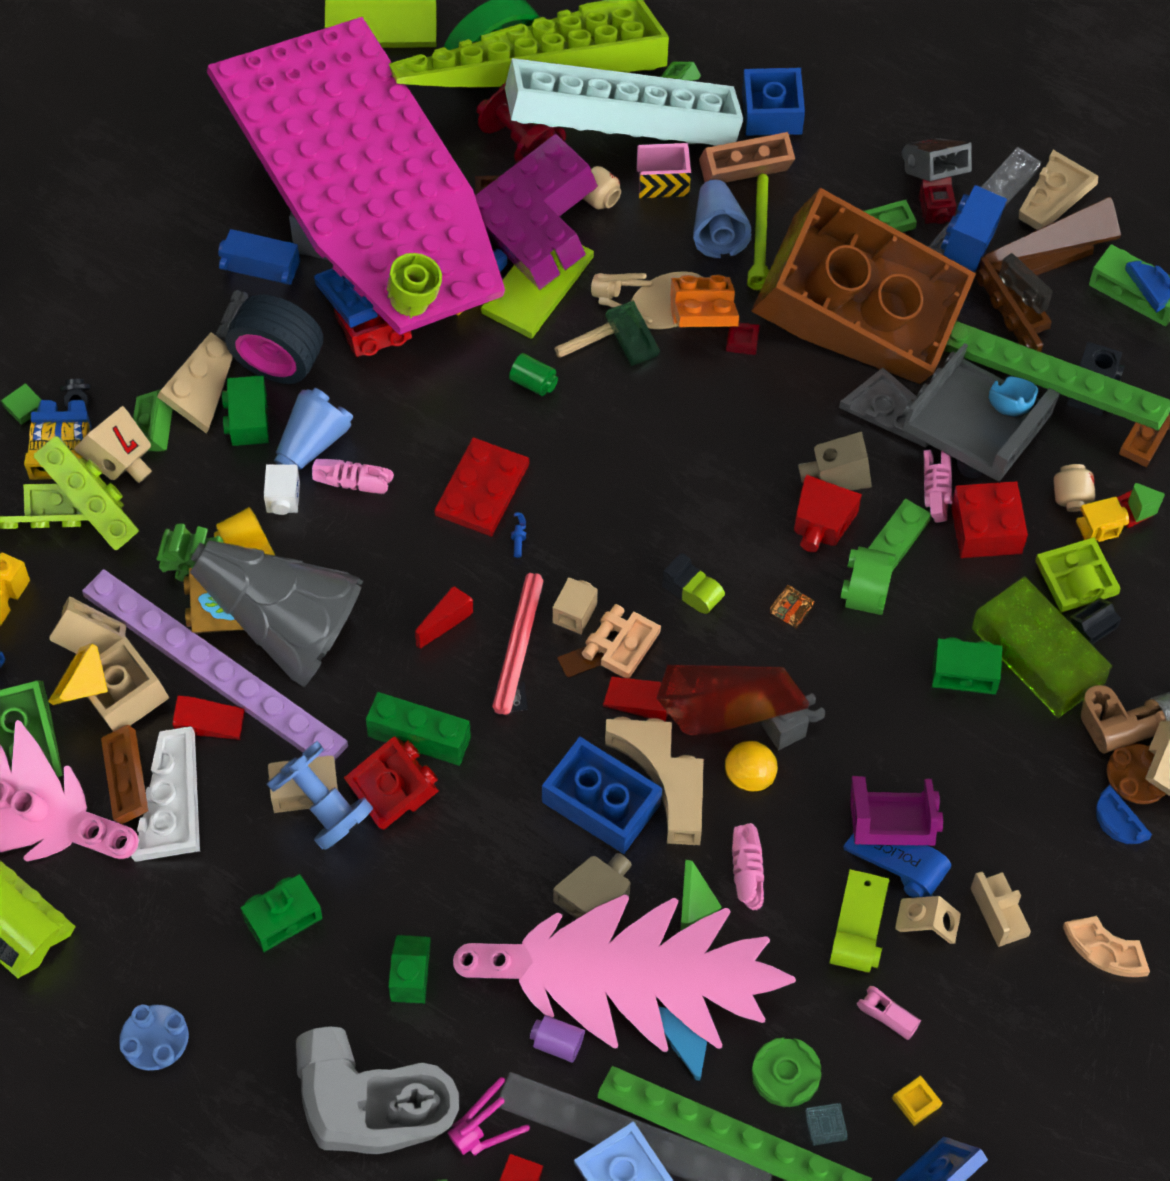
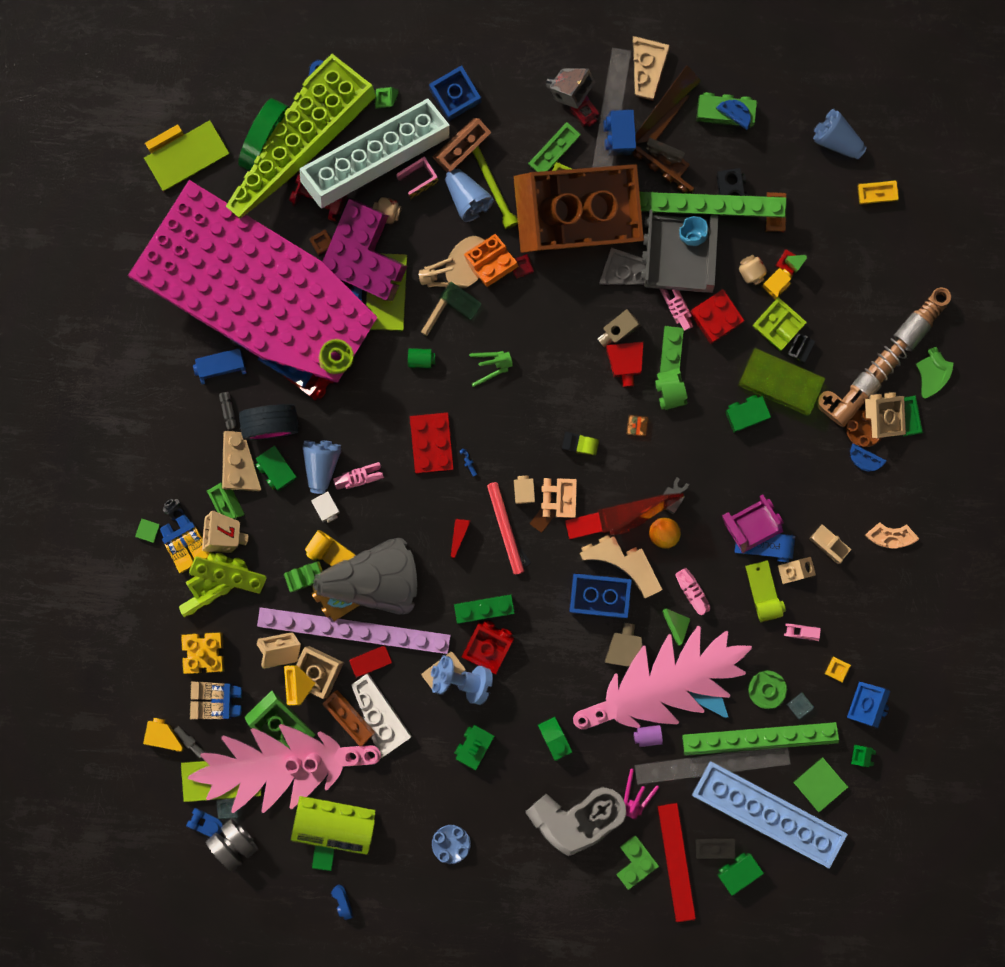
camera: 30 degrees left, 25 degrees up
none -> bright green plant [469,351,512,387]

